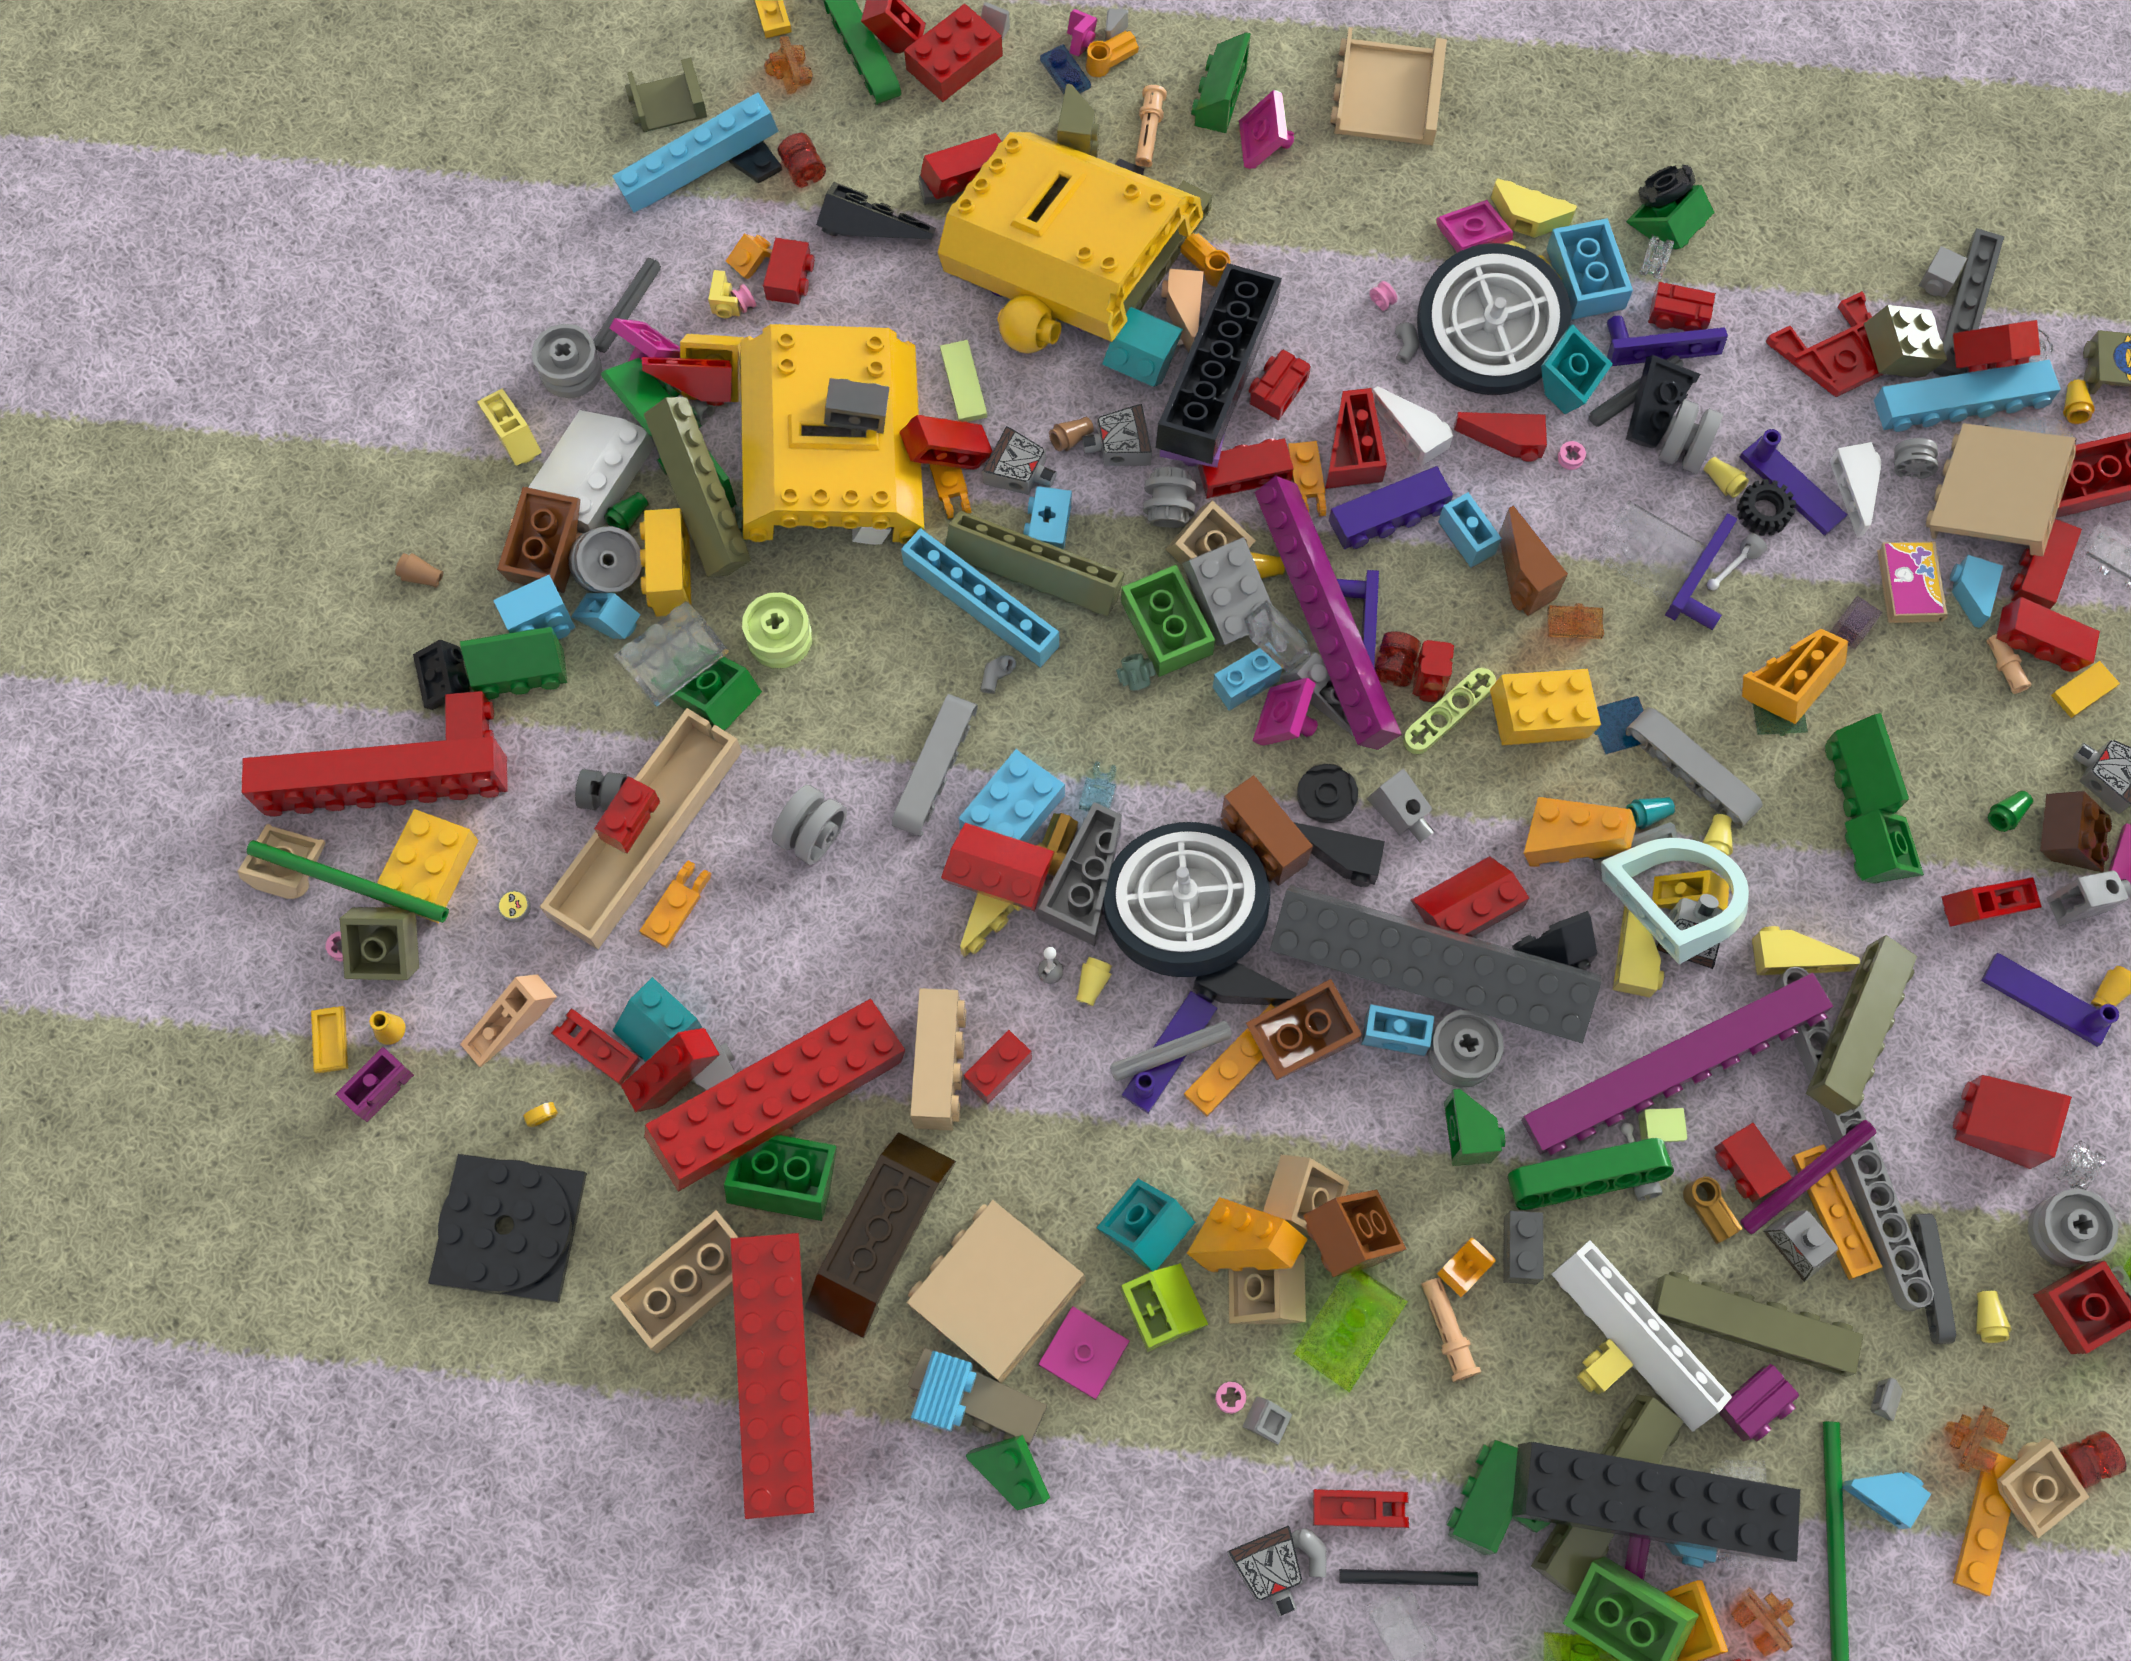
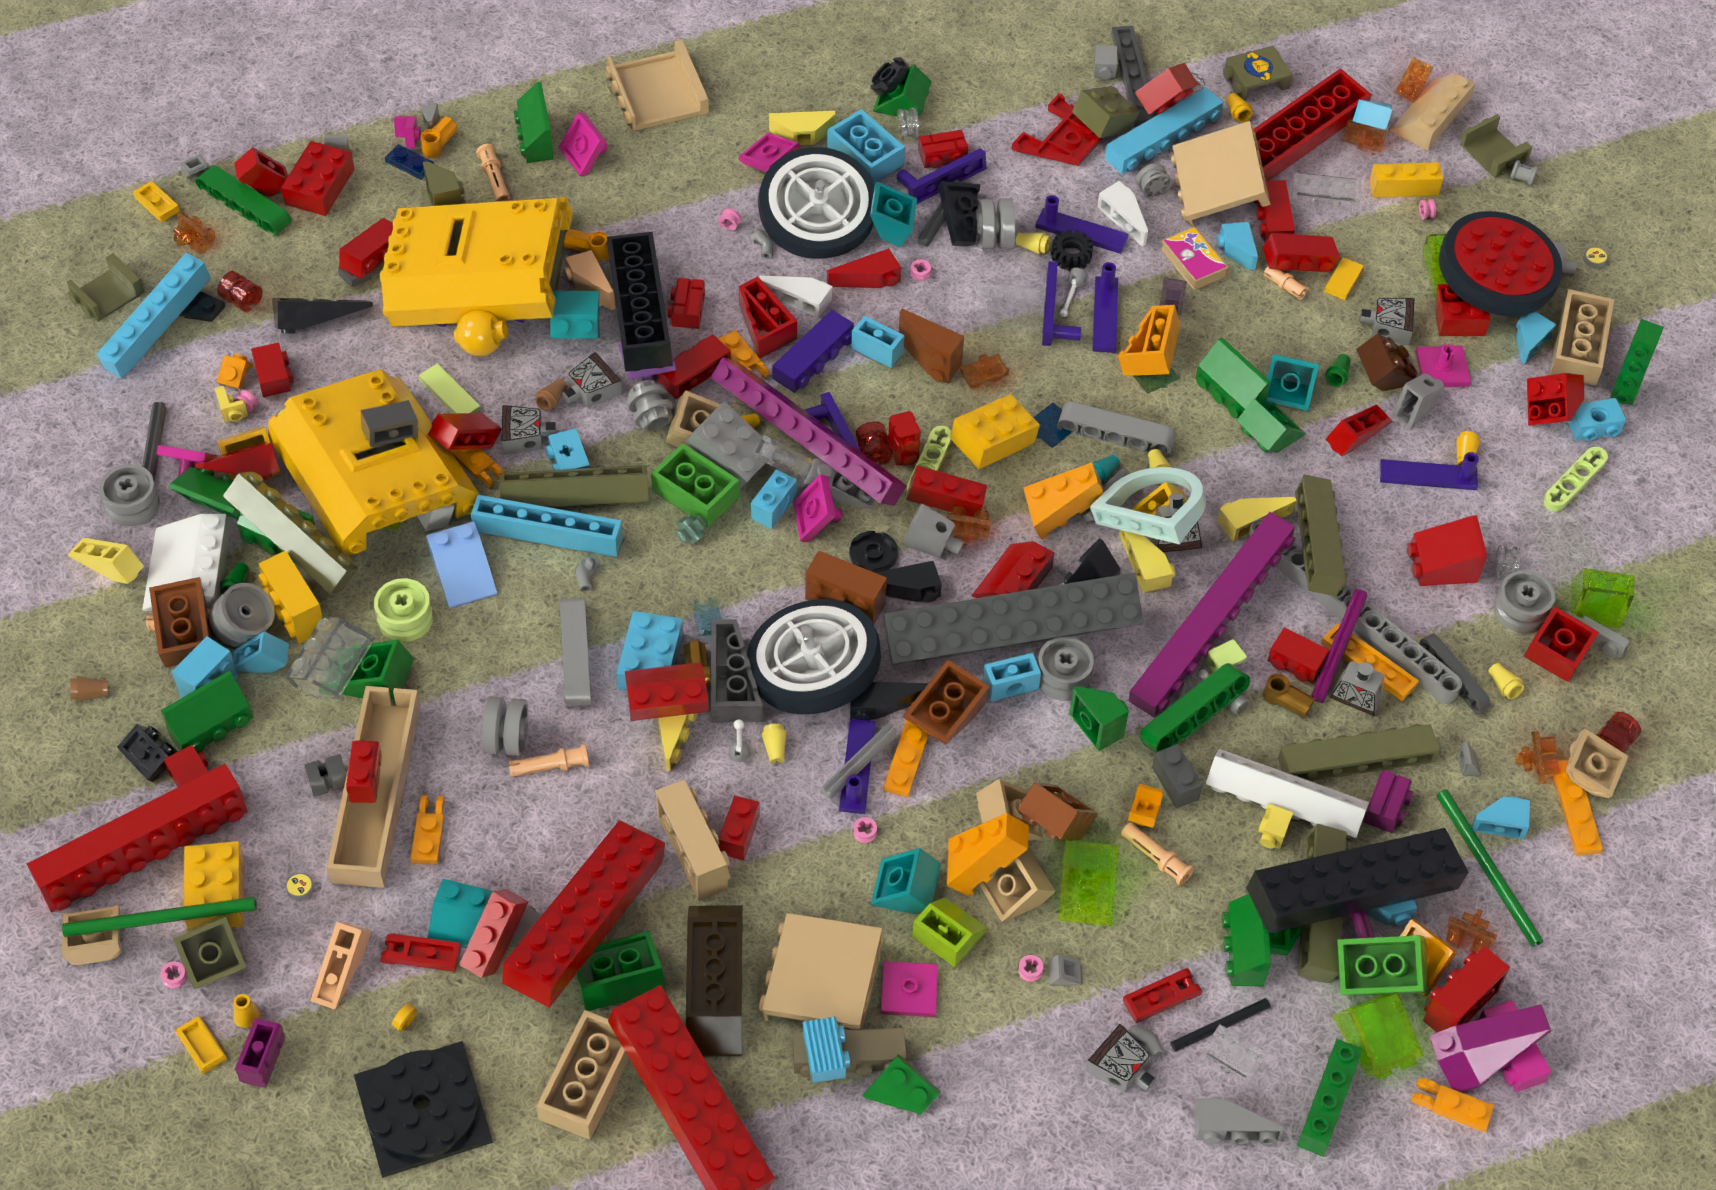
camera: 30 degrees left, 15 degrees down
none -> light blue slope [426,522,498,609]
none -> light nougat pin [509,744,589,778]
none -> bright pink bush [853,817,877,843]
none -> red brick [906,465,987,518]
none -> clear orange hips [947,506,991,546]
none -> dark purple piece [1092,262,1118,353]
none -> teal slope [1266,354,1319,411]

